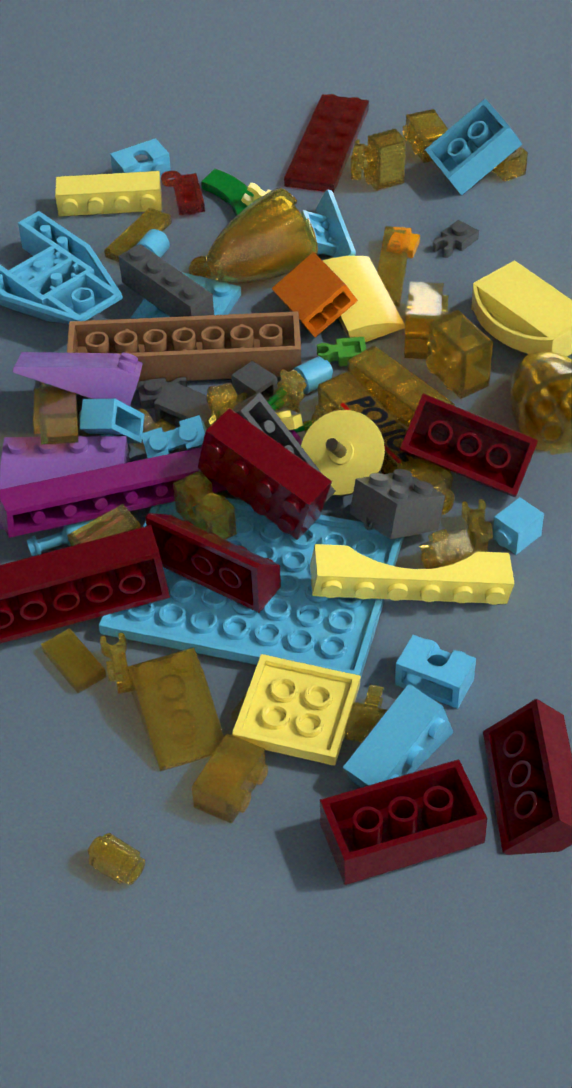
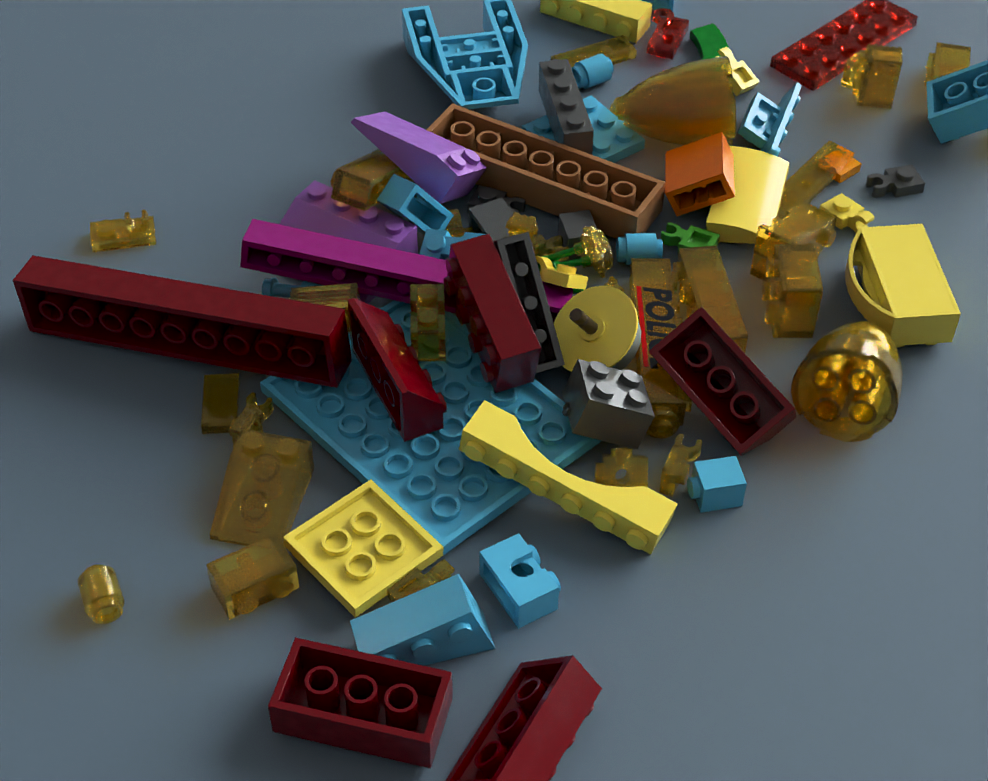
camera: 30 degrees right, 0 degrees up
none -> light yellow plate [819,193,875,233]

